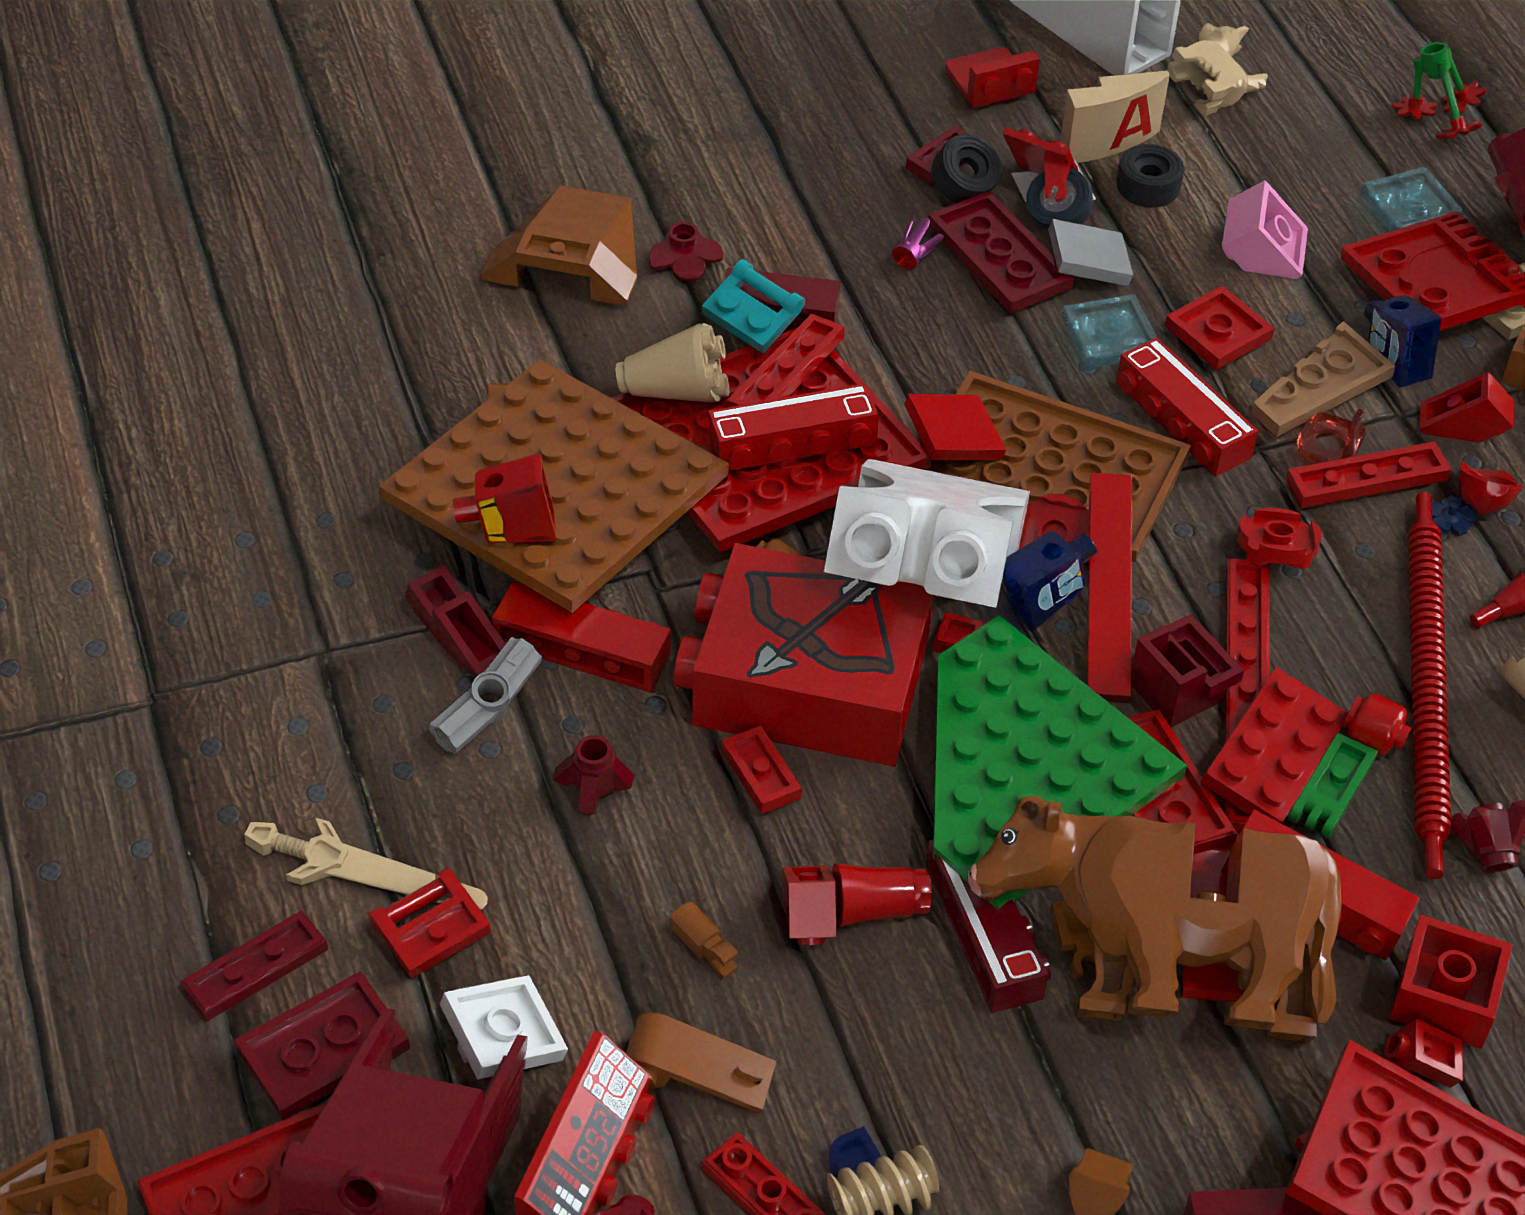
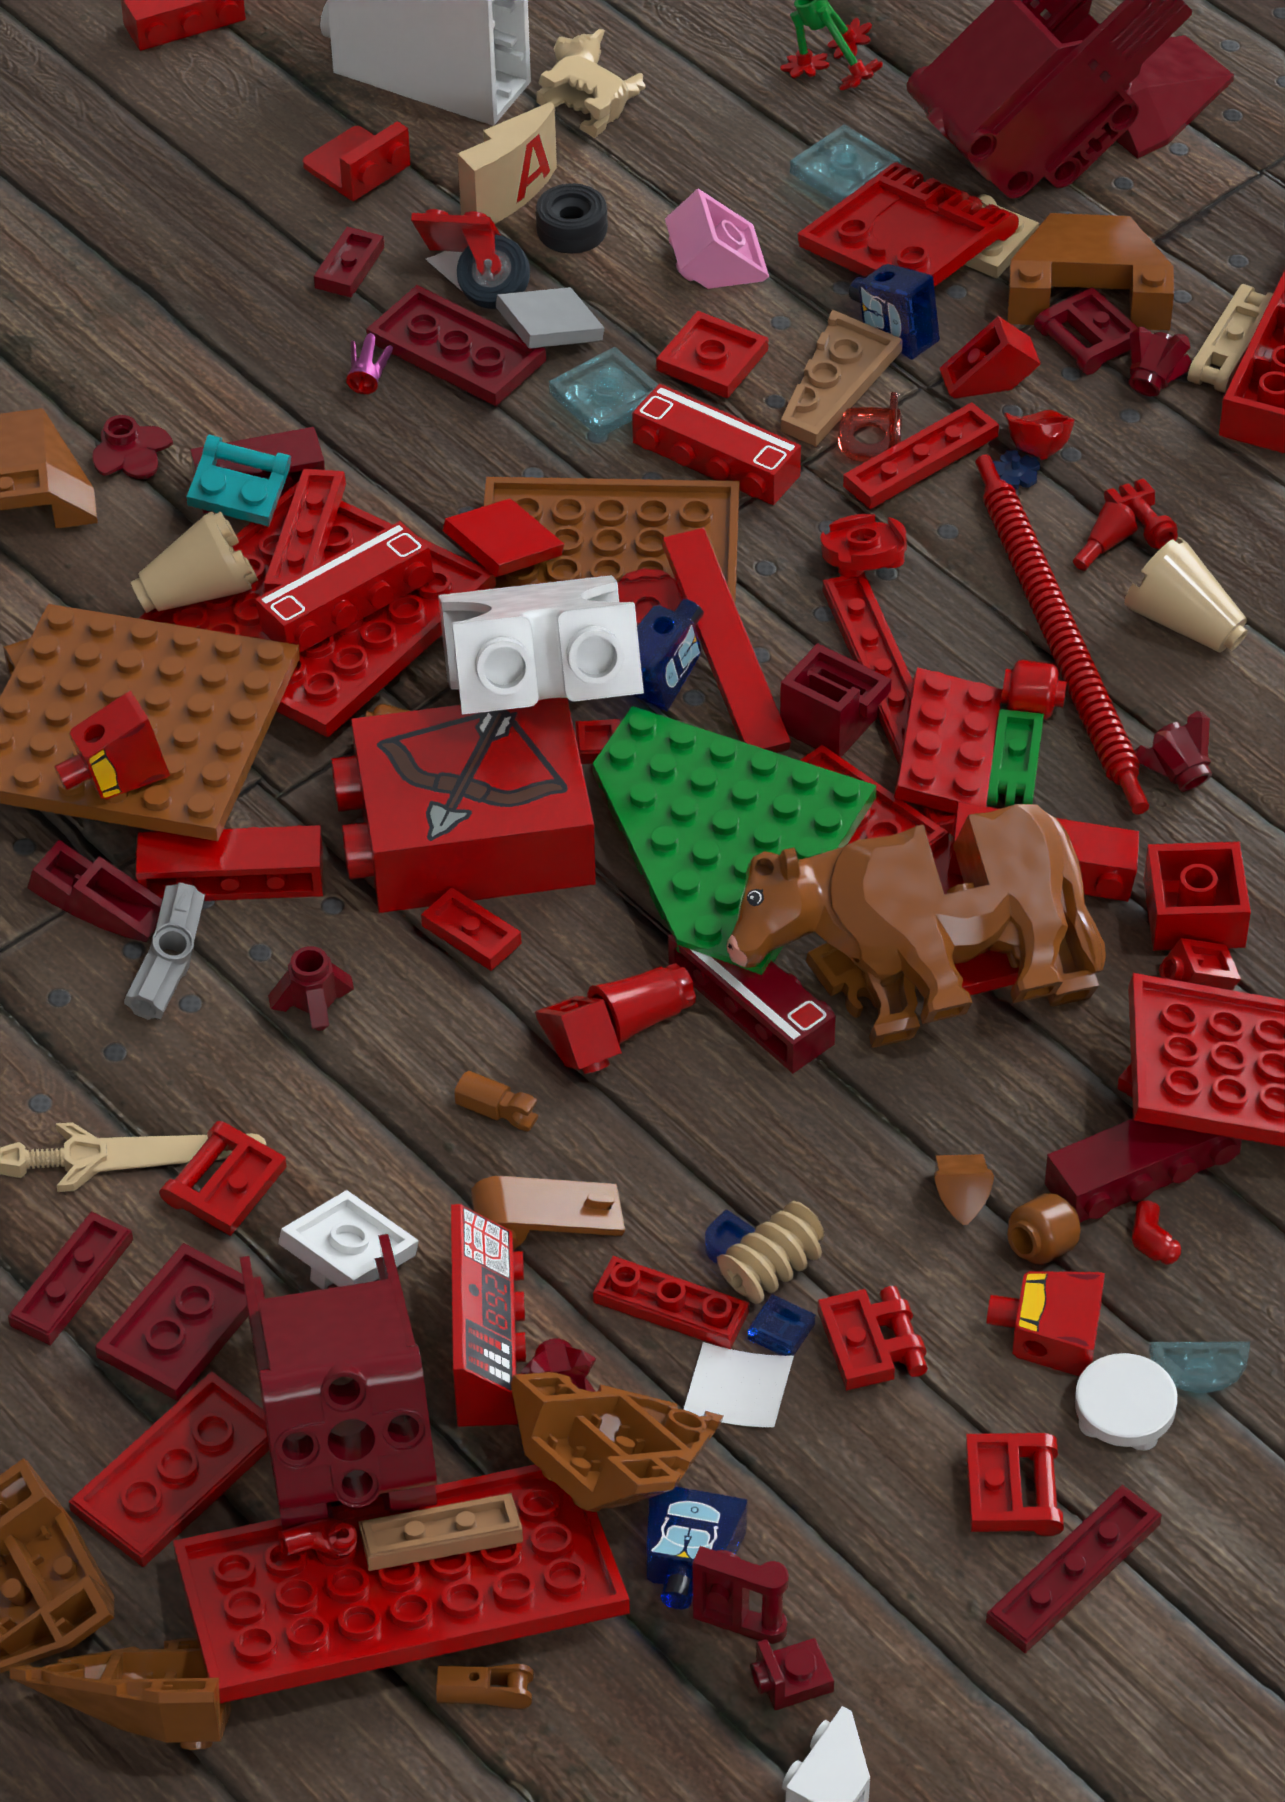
camera: 20 degrees left, 0 degrees up
black tyre [932,134,1002,203] -> none

